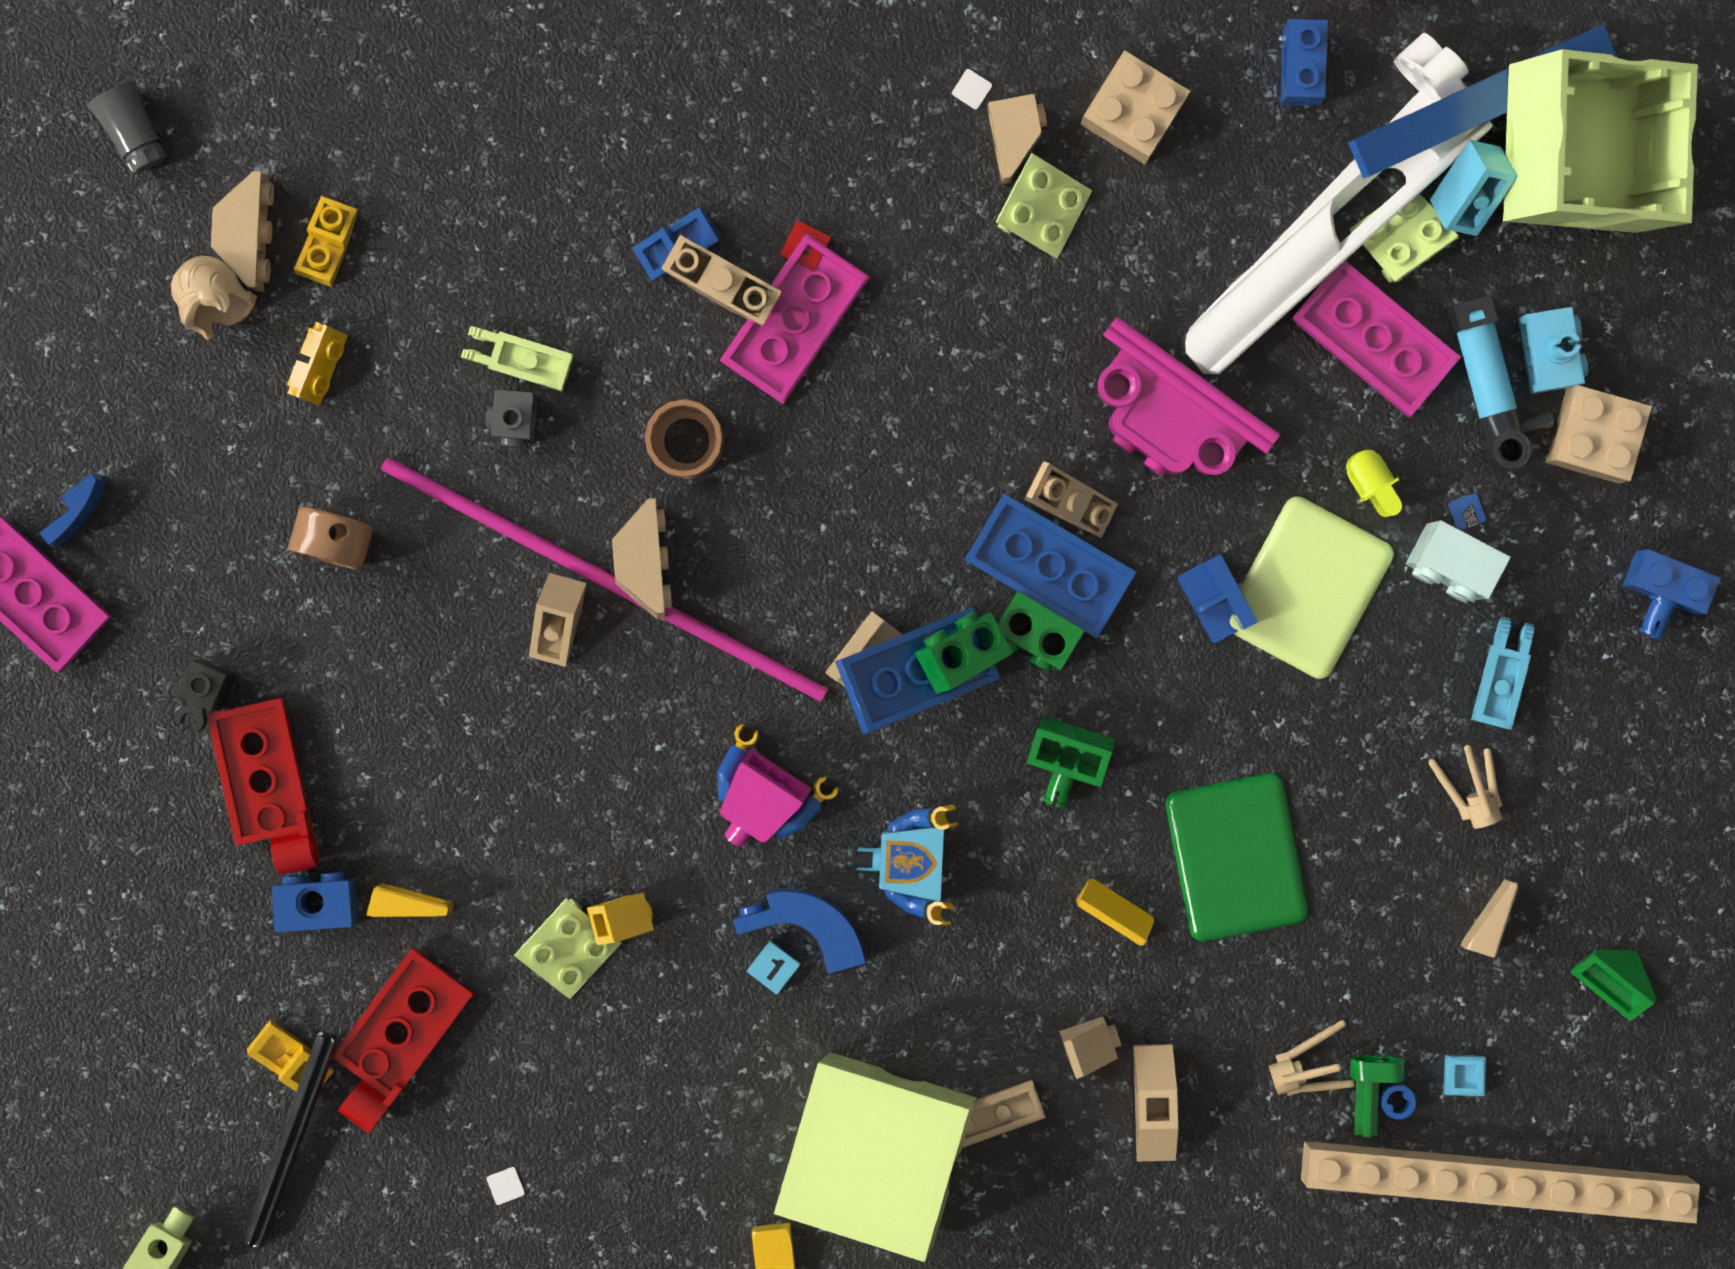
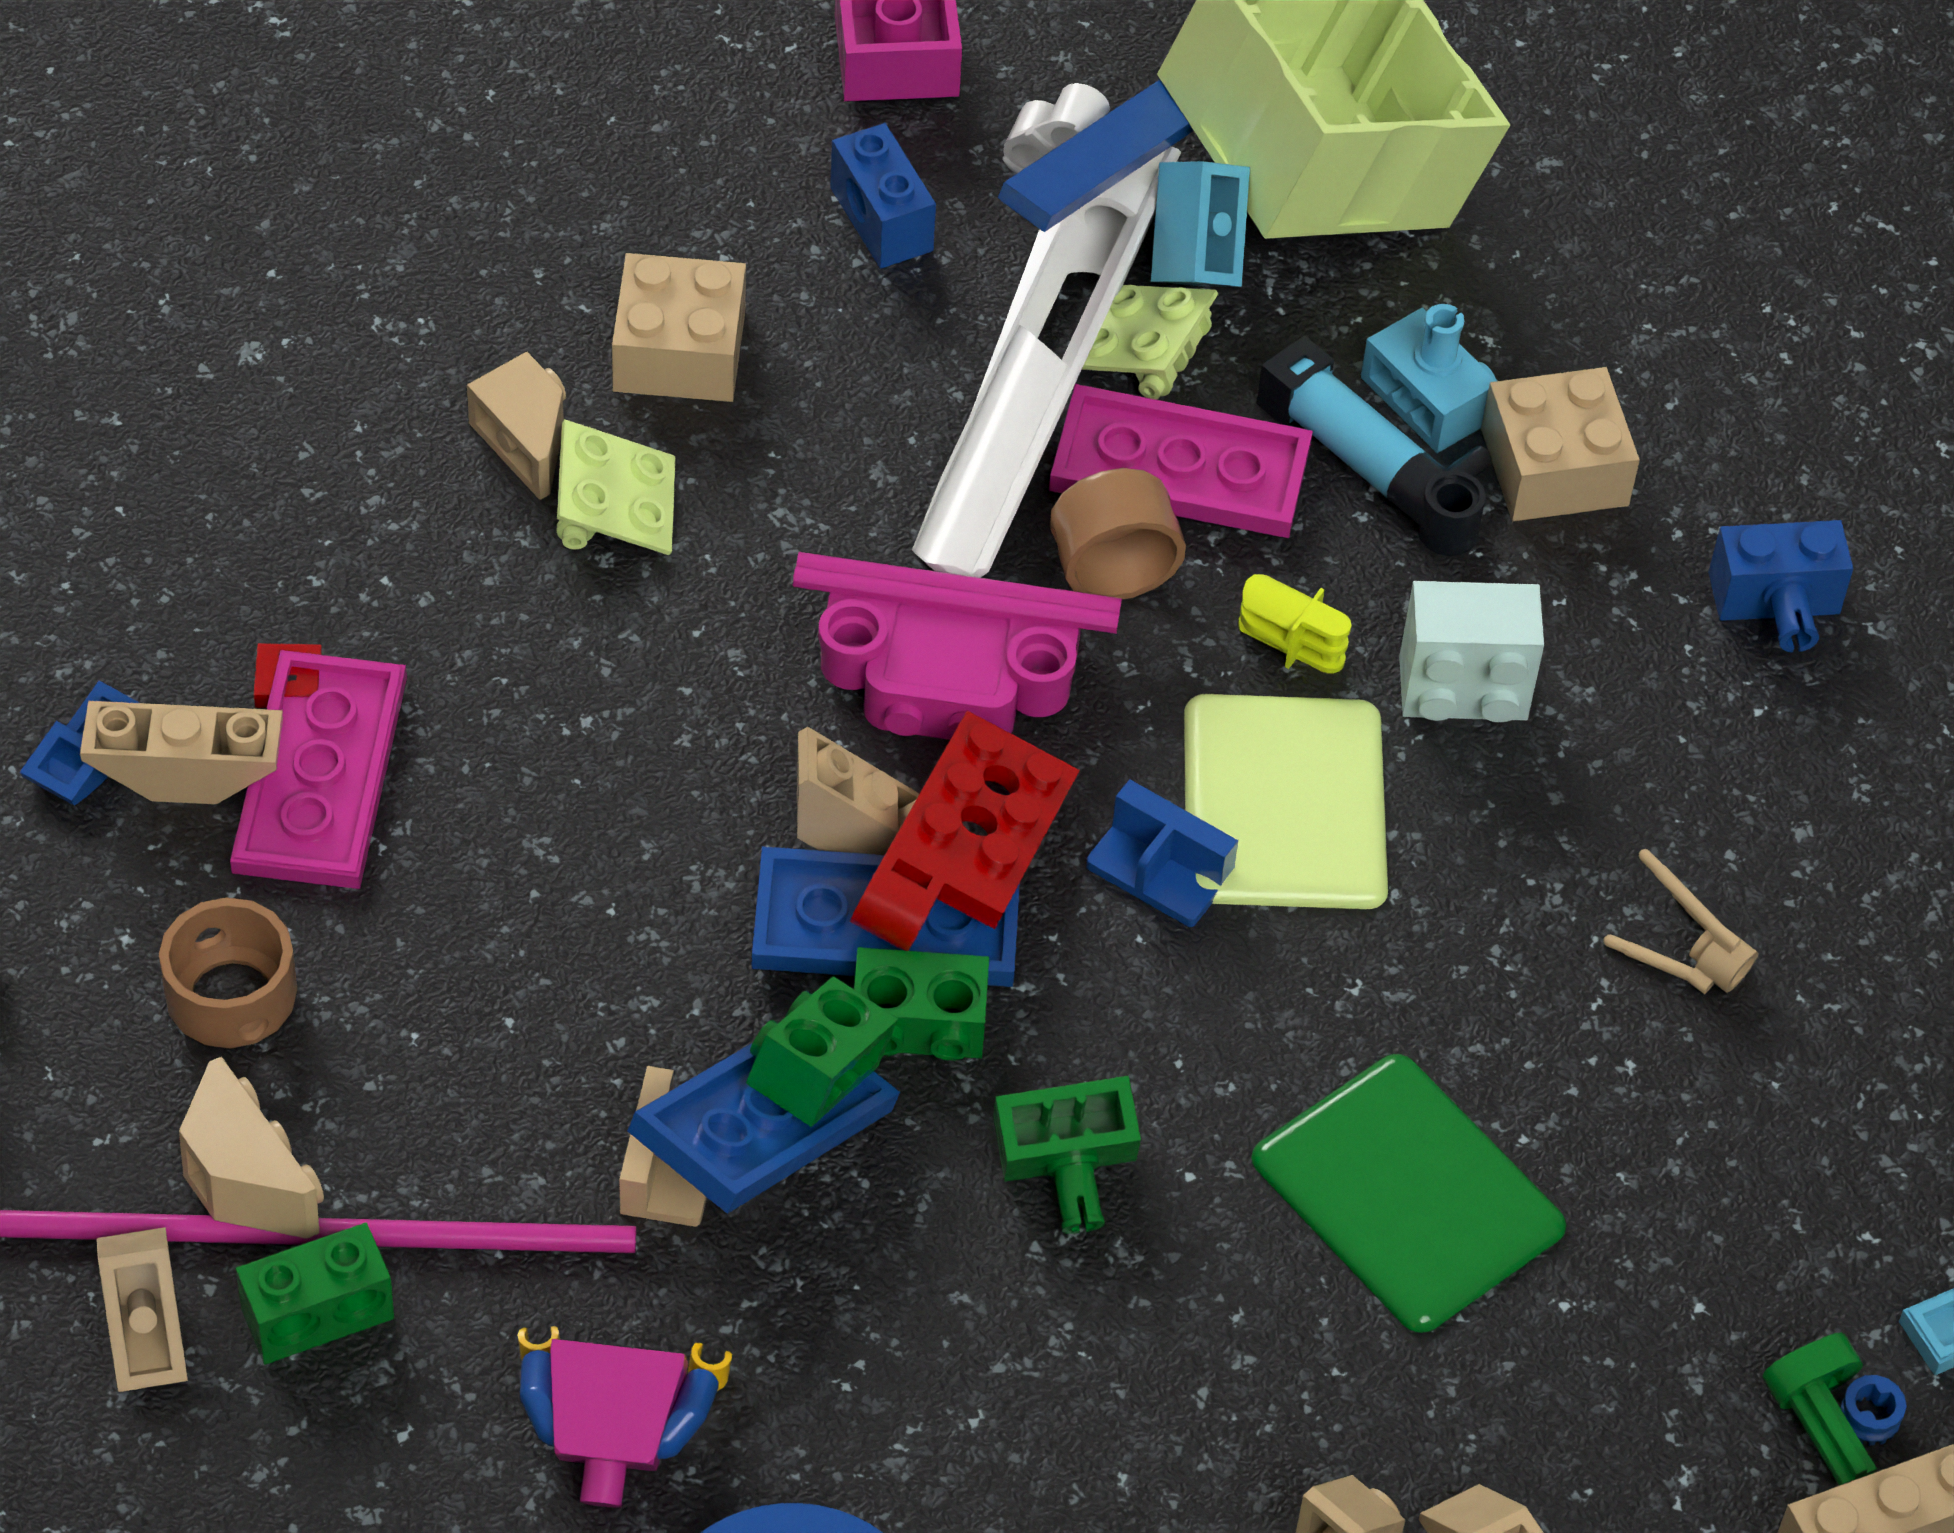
camera: 35 degrees left, 35 degrees down
torso [857,804,958,925] -> none
white sticker [952,69,992,109] -> none
yellow slope [1076,878,1154,946] -> none
tan plant [1268,1020,1355,1096] -> none
tan slope [1460,879,1519,958] -> none
medium azure hinge [1471,616,1534,730] -> none
none -> green brick [235,1222,395,1365]
none -> red hinge [850,710,1080,951]
none -> medium nougat piece [1050,468,1186,599]

